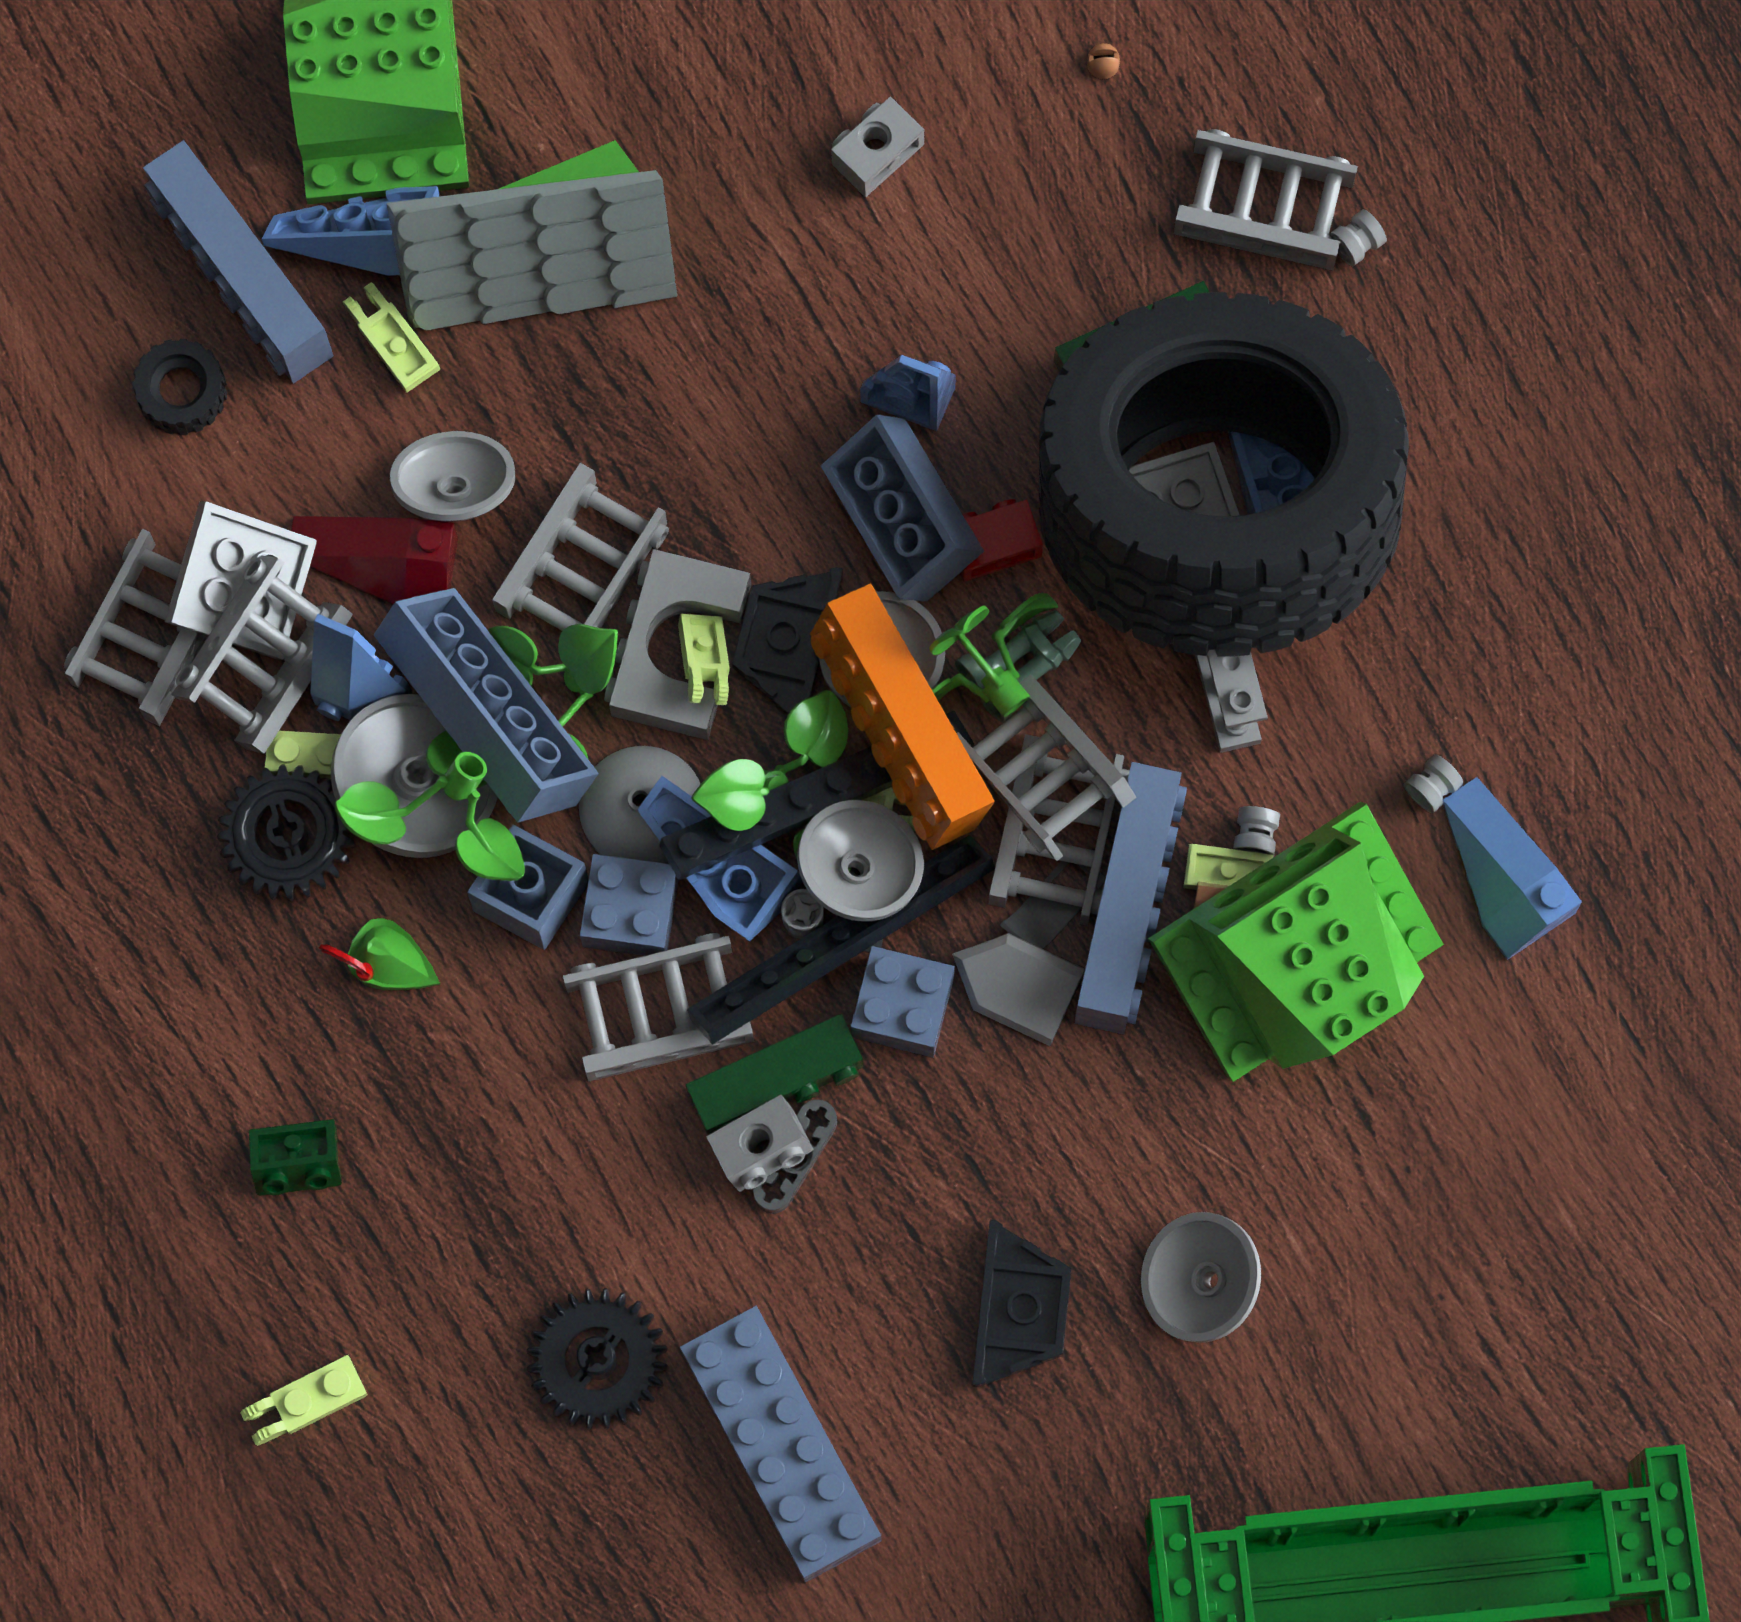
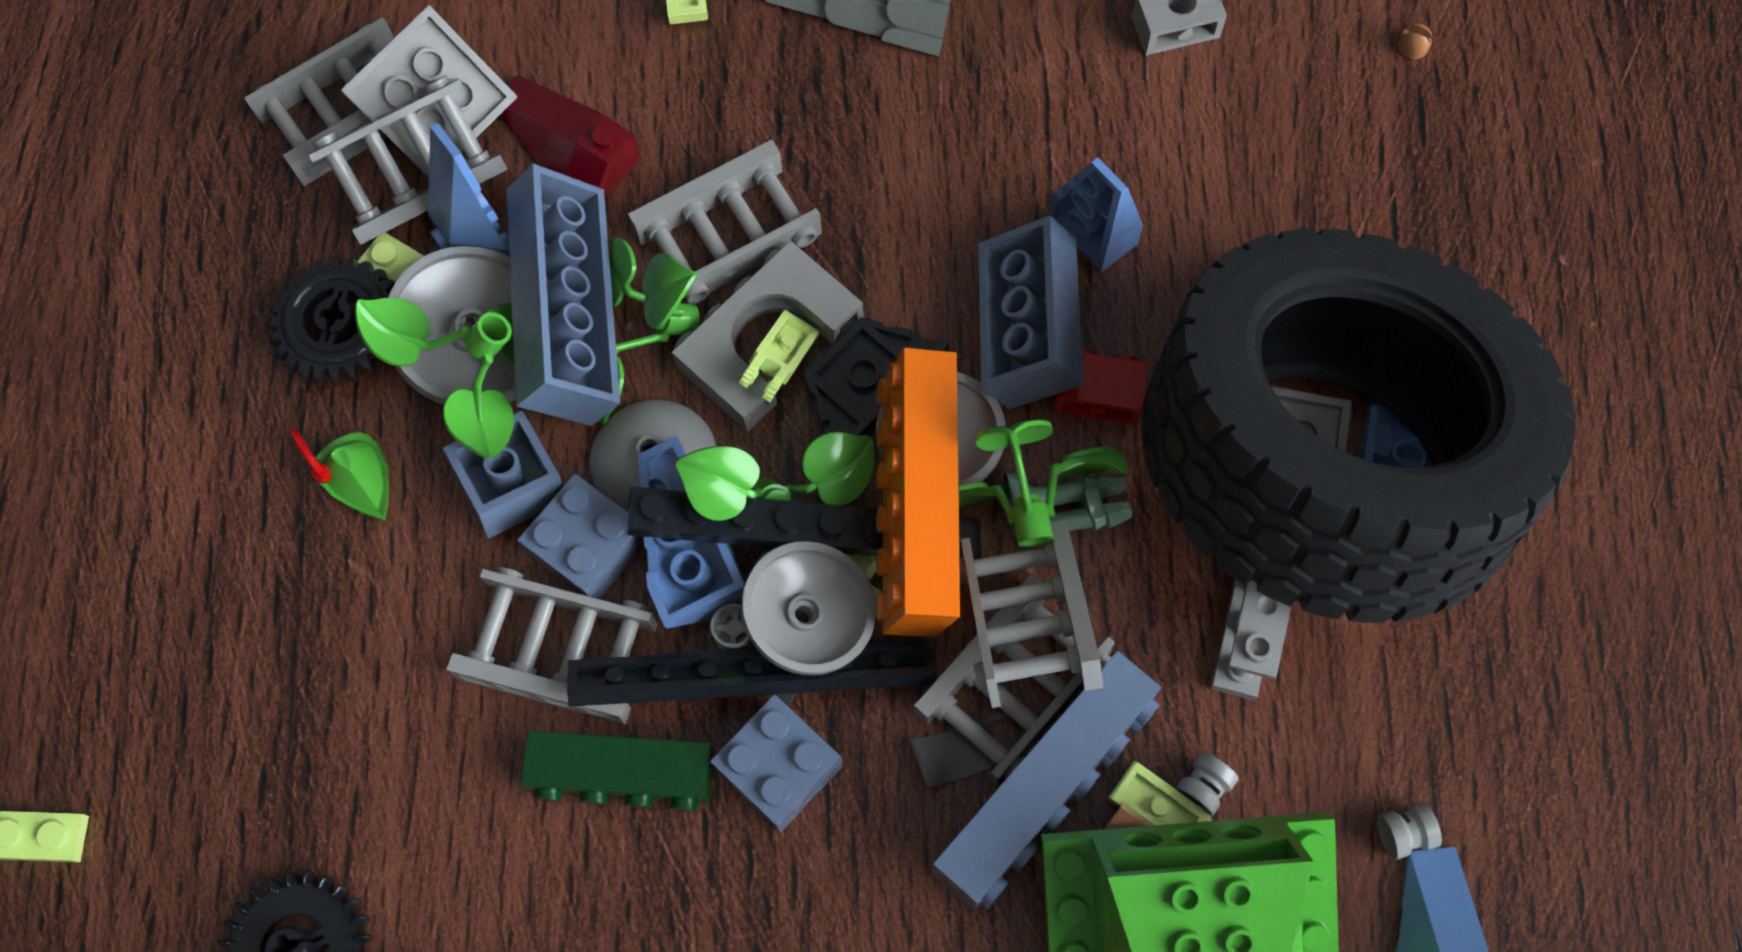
camera: 30 degrees right, 5 degrees down
dark green bracket [249,1119,342,1196] -> none
light grey dish [390,431,515,522] -> none
light grey brick [706,1095,814,1192] -> none
dark grey beam [753,1099,837,1214] -> none
light grey tile [952,933,1085,1046] -> none
light grey fence [1174,129,1358,270] -> none
light grey wheel [1329,209,1387,266] -> none

